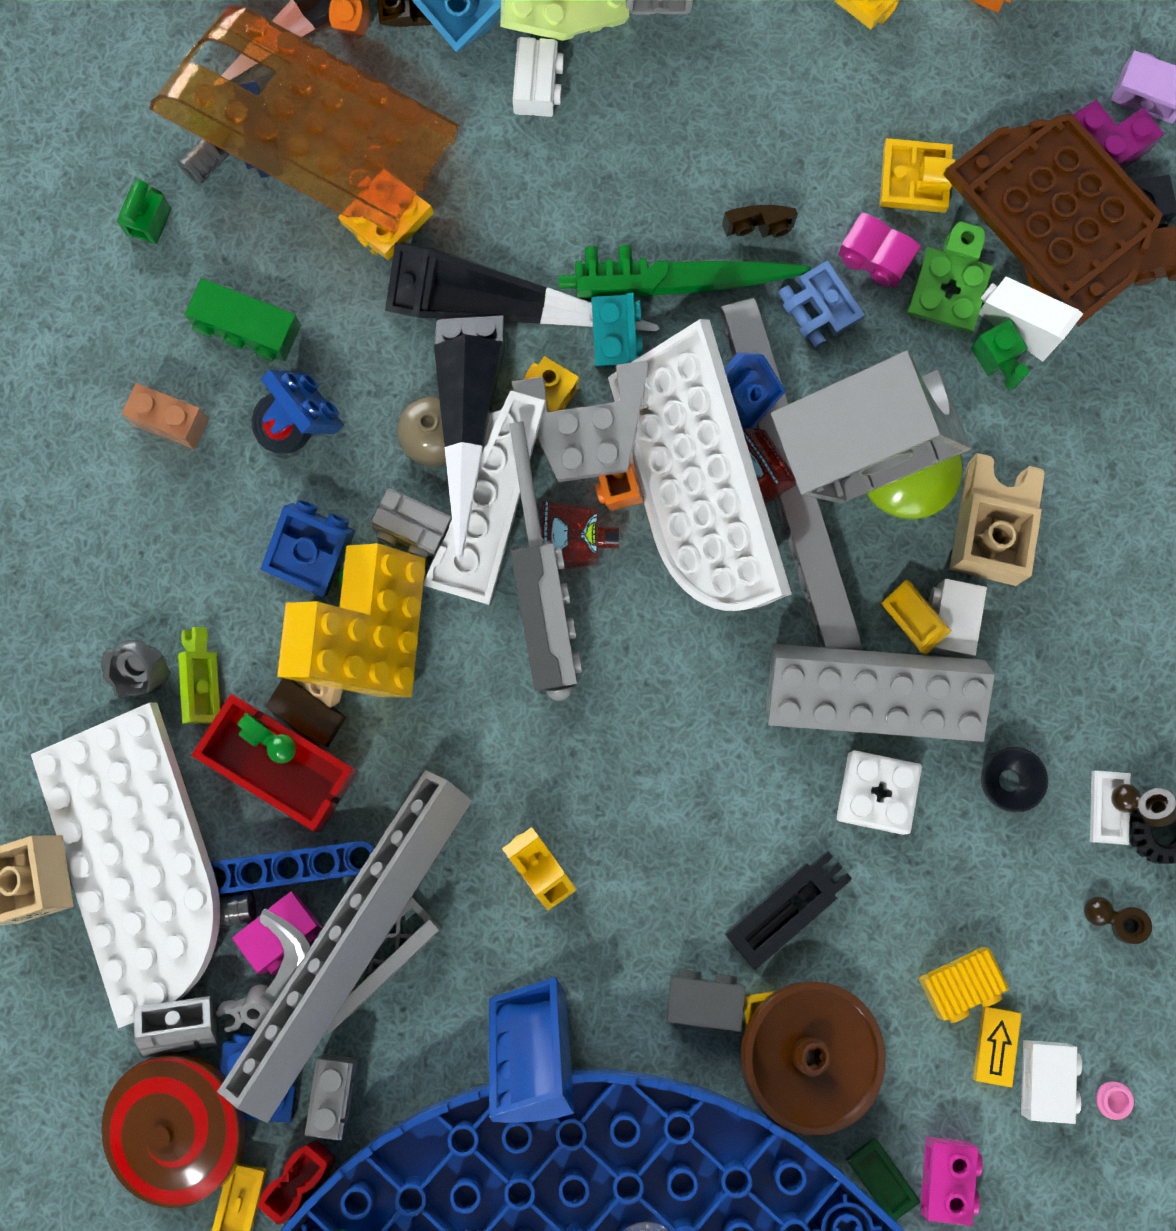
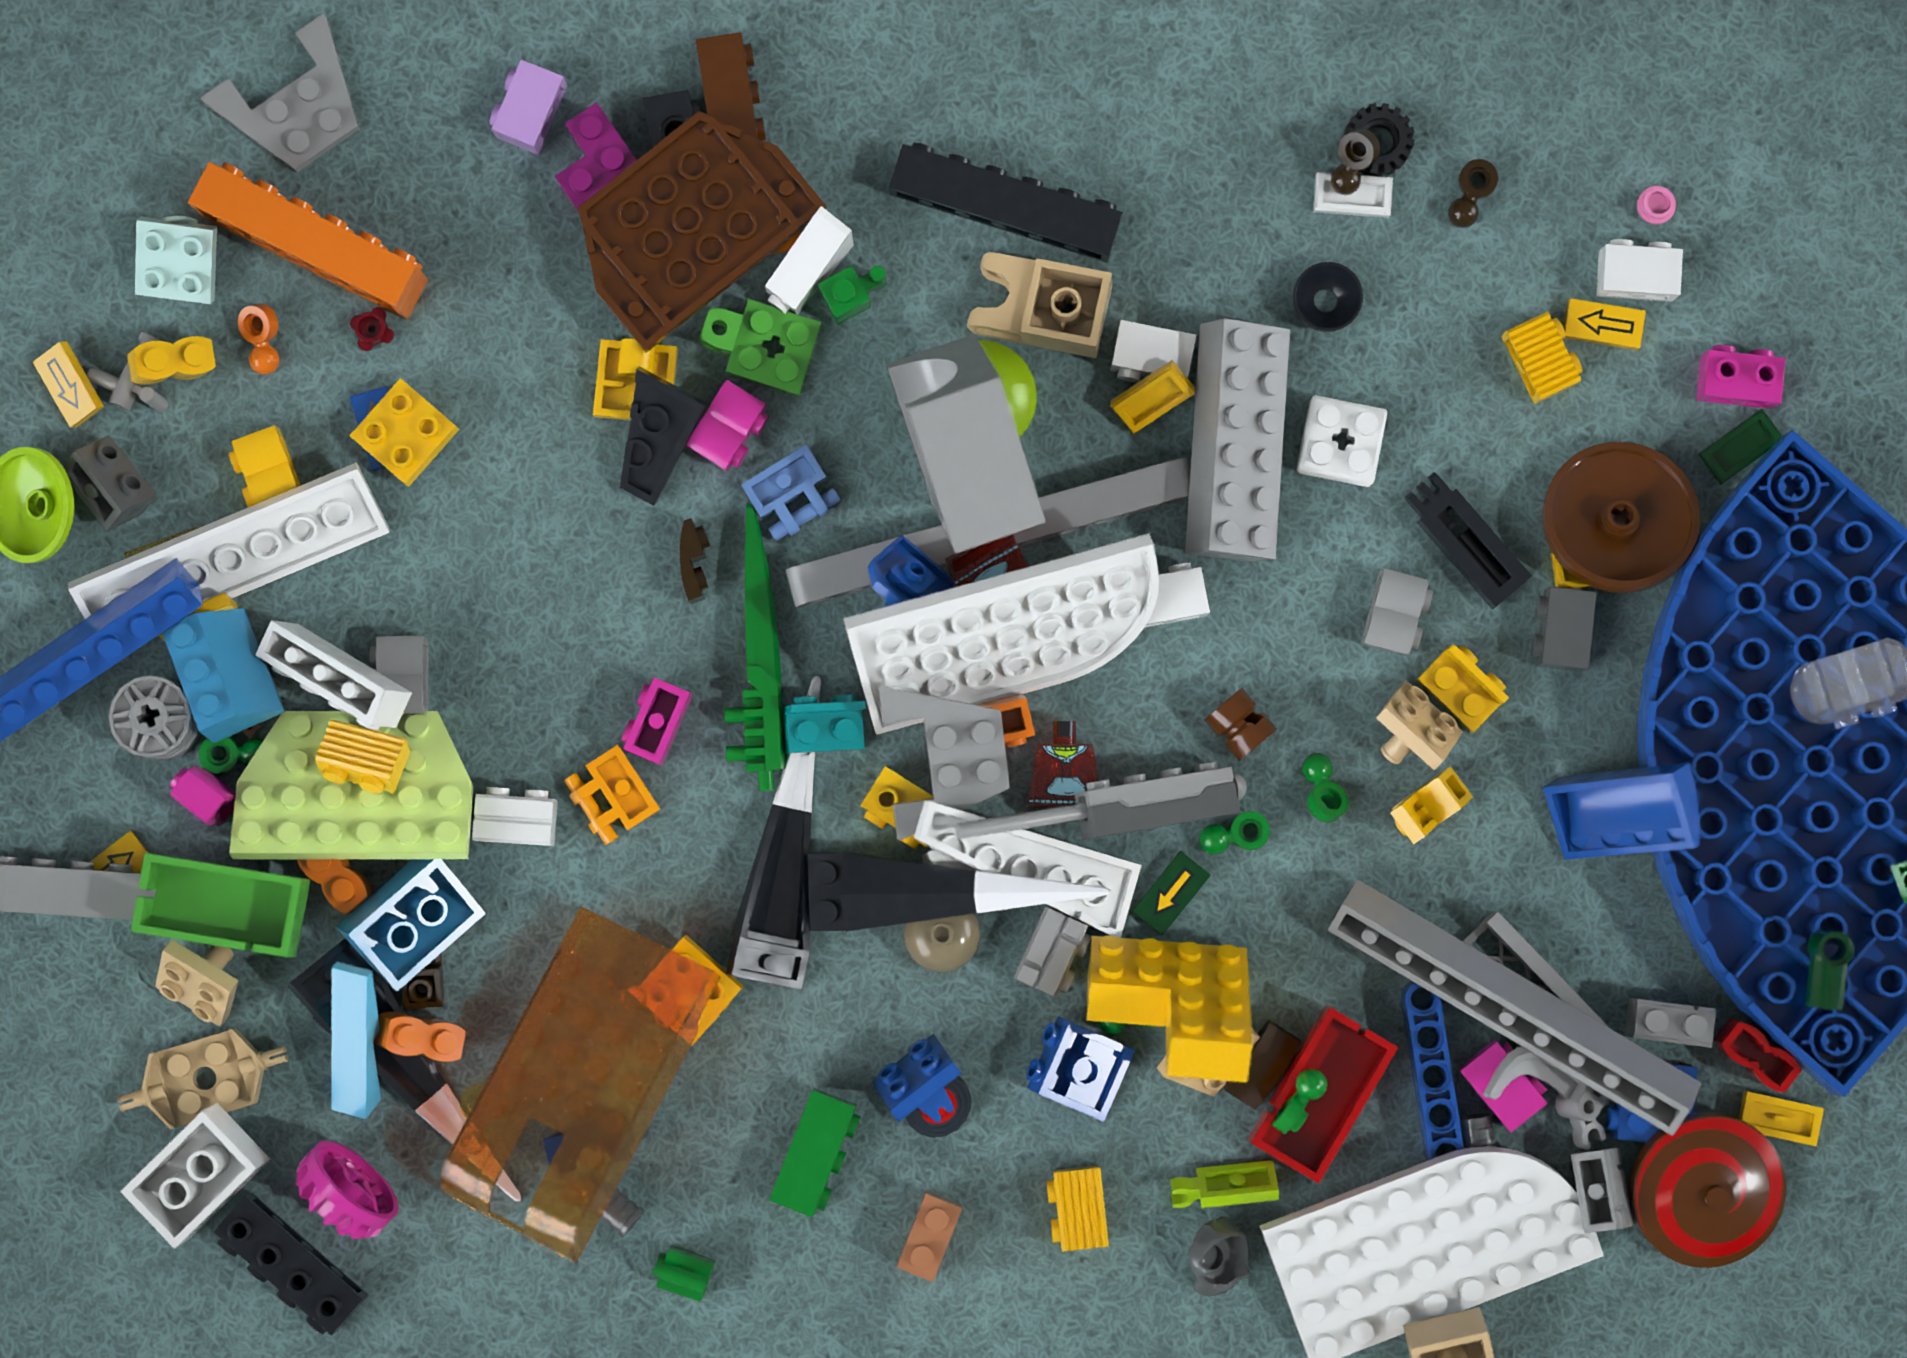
camera: 90 degrees left, 5 degrees up
none -> light orange plate [564,744,661,845]
none -> black wing [620,366,708,506]
none -> dark pink brick [621,677,693,766]
none -> black brick [889,142,1123,263]
none -> yellow brick [1046,1165,1109,1251]
none -> dark green tile [1132,851,1211,936]
none -> white brick [1144,563,1210,628]
none -> green plate [1199,811,1270,855]
none -> reddish brown wheel [1204,688,1277,761]
none -> green plate [1302,753,1349,823]
none -> light grey brick [1361,568,1433,656]
none -> tan plate [1376,680,1463,770]
none -> yellow bracket [1416,644,1509,733]

